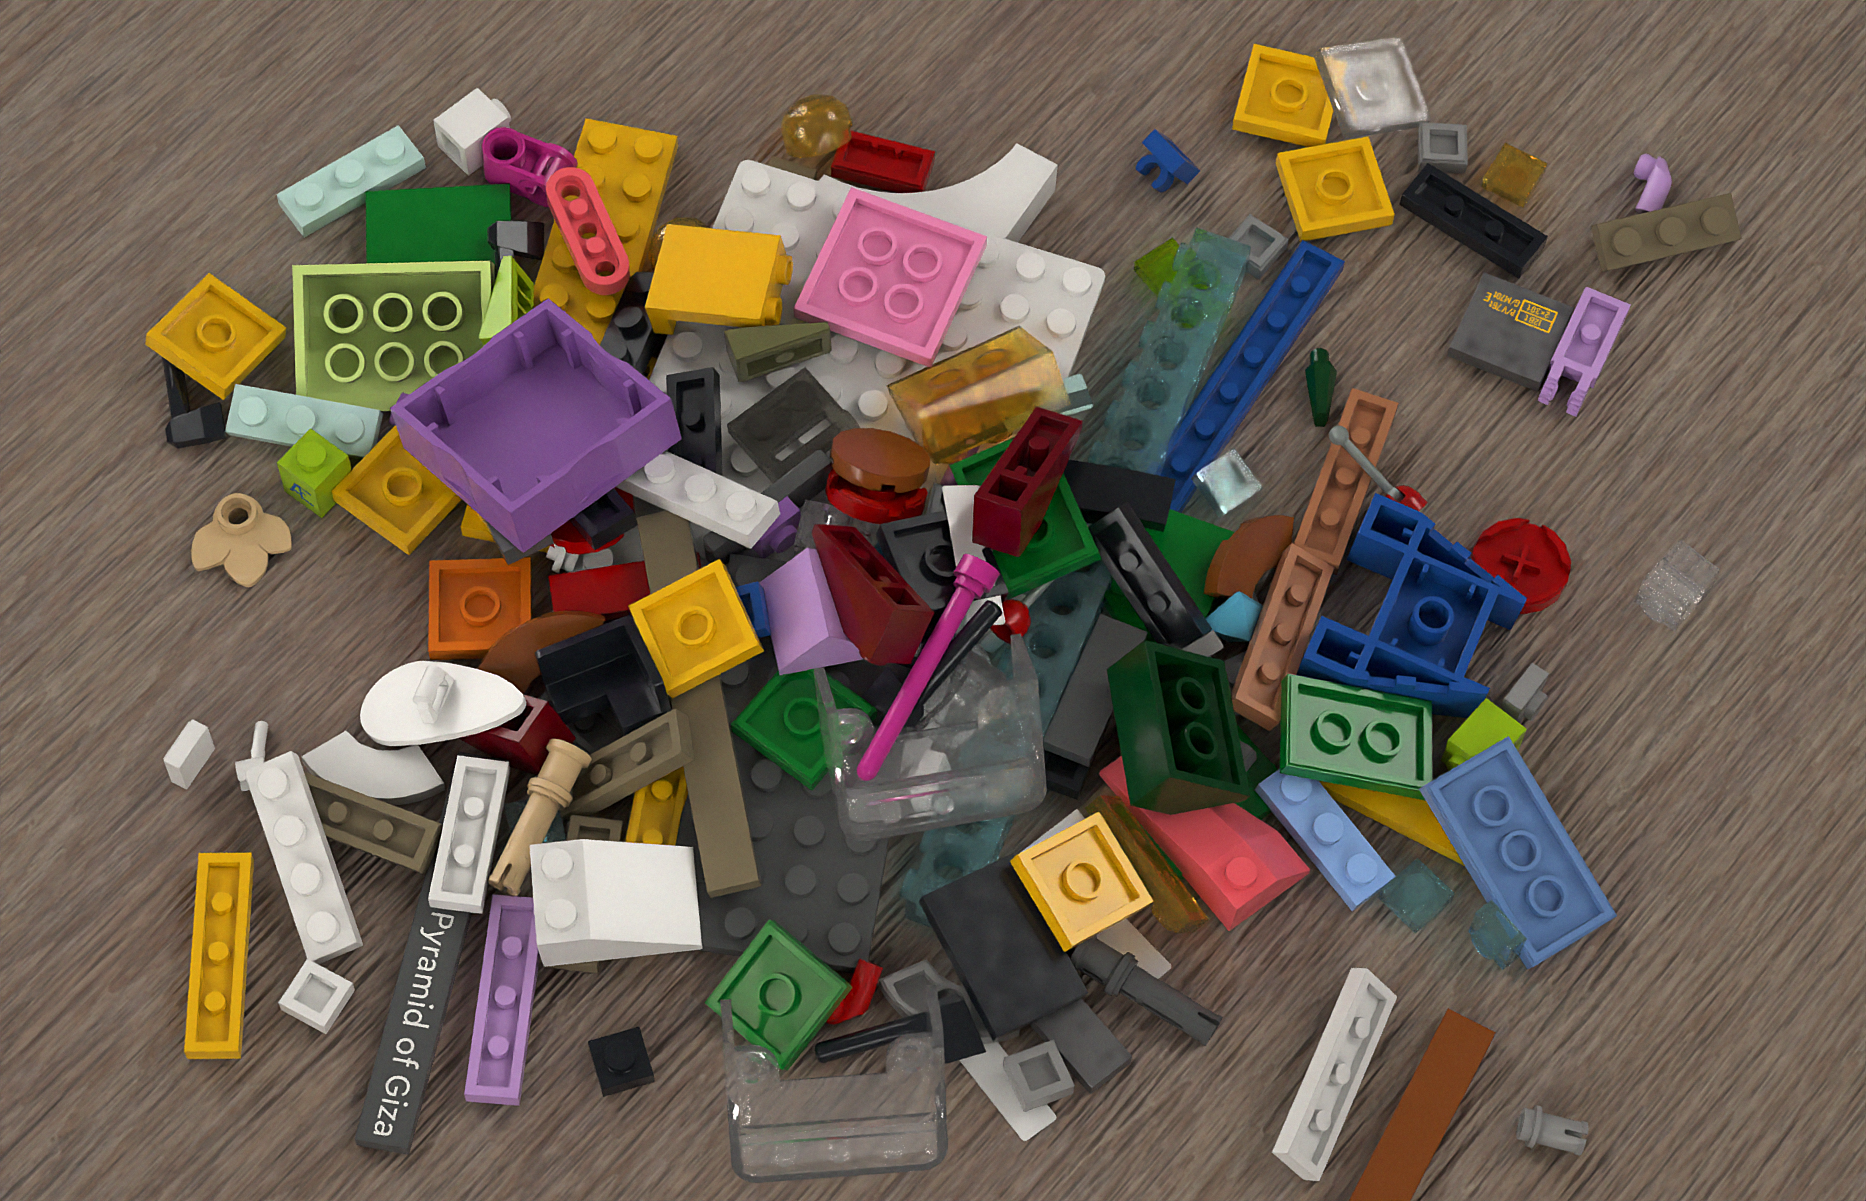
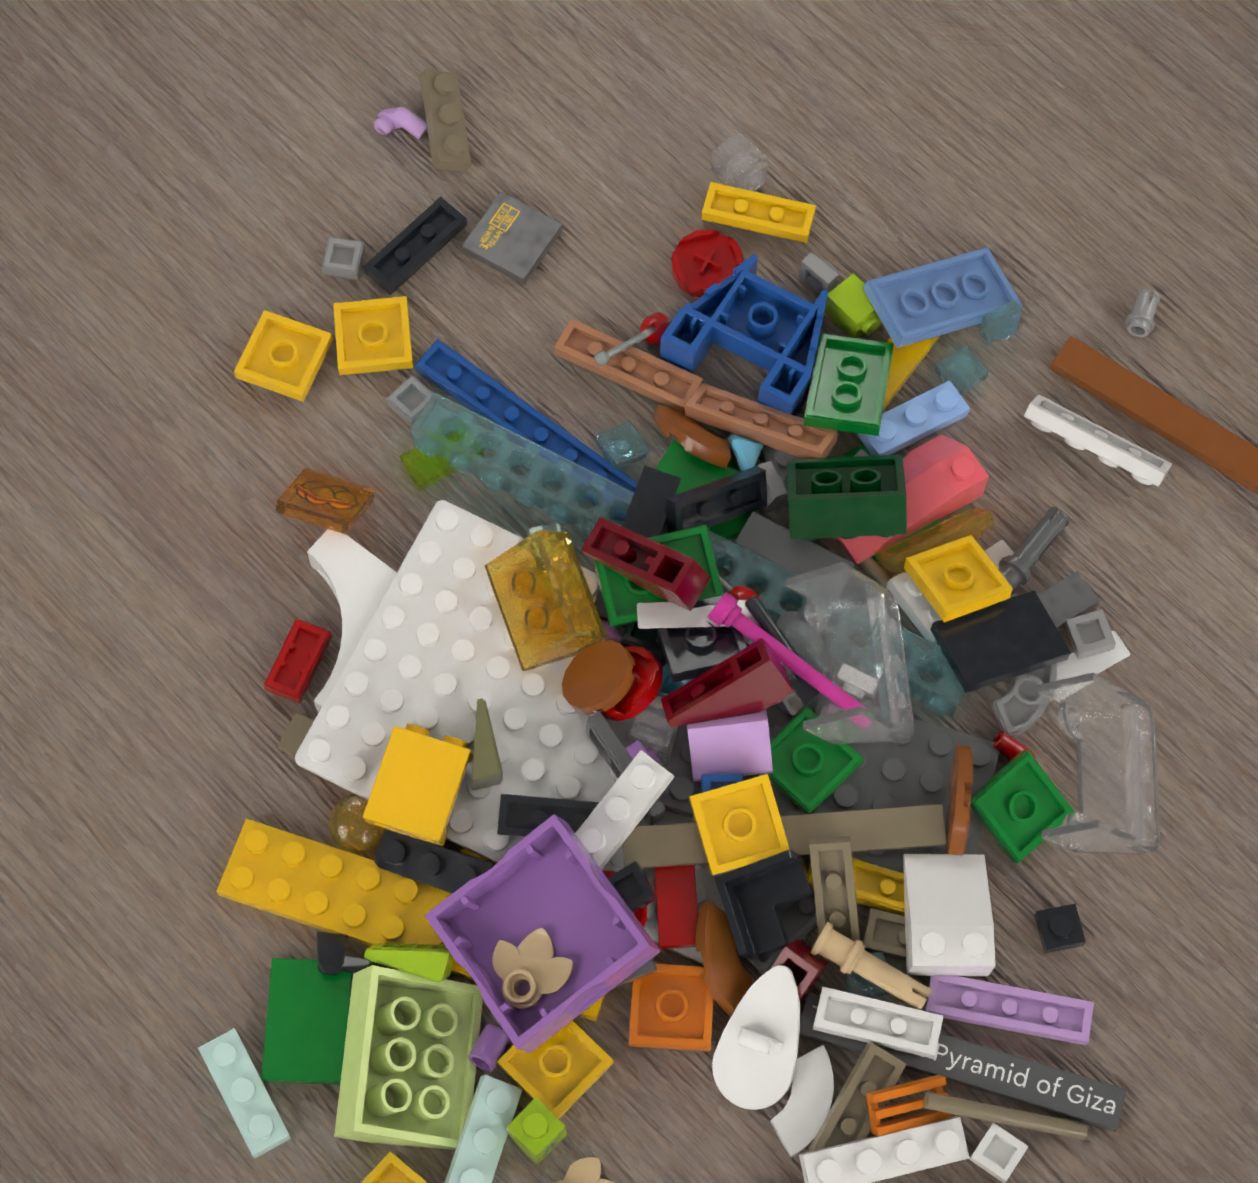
camera: 80 degrees left, 5 degrees up
white brick [433,88,511,176] -> none
dark pink piece [482,127,578,207] -> none
coral plate [546,167,630,295] -> none
clear smoke plate [727,367,860,483] -> none
clear yellow hair [780,94,853,158] -> none
bright pink plate [793,187,987,368] -> none
black piece [814,994,986,1064] -> none
blue tile [1135,129,1200,193] -> none
dark green bar [1305,348,1337,427] -> none
clear tile [1314,37,1432,139] -> none
clear yellow plate [1481,143,1548,208] -> none
lavender hinge [1538,287,1631,417] -> none
none -> clear orange tile [276,467,375,535]
none -> tan plate [492,928,573,1009]
none -> yellow plate [701,182,816,243]
none -> orange tile [866,1075,951,1136]
none -> dark tan bar [923,1092,1088,1140]
none -> dark orange tile [945,745,973,856]

